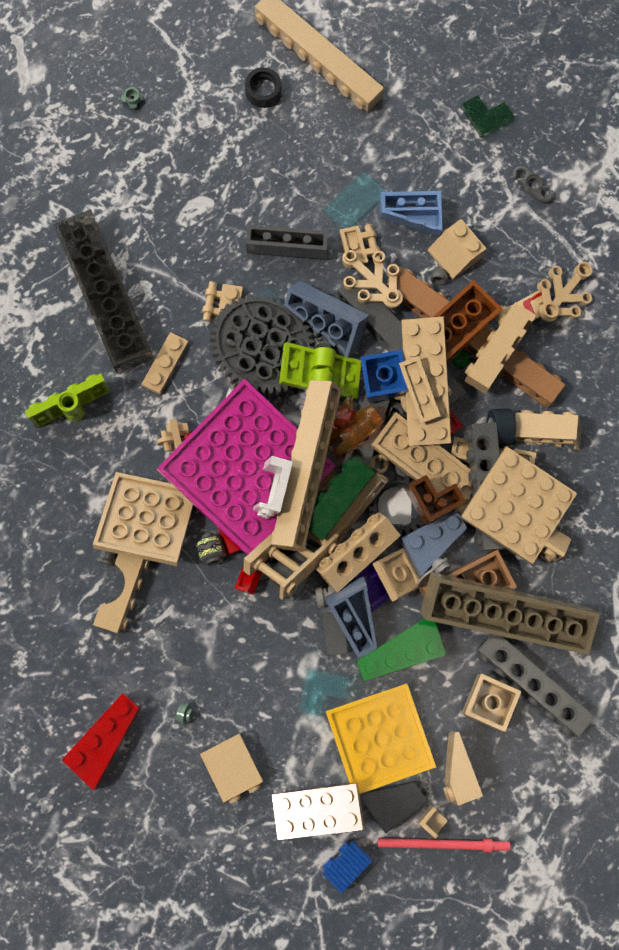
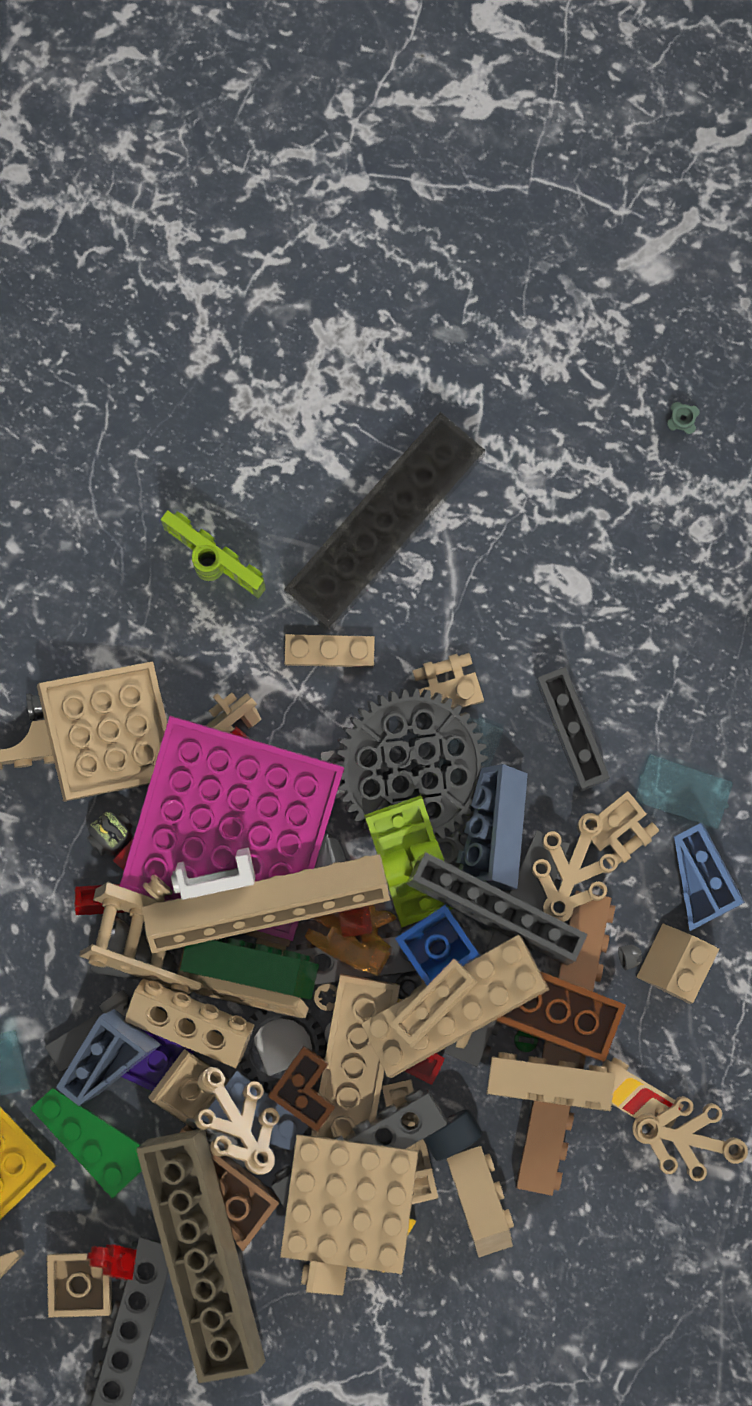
camera: 70 degrees right, 5 degrees up
none -> red plate [87,1245,137,1280]
none -> tan bush [143,874,173,902]
none -> tan plant [195,1067,279,1175]
none -> dark grey brick [406,852,588,965]

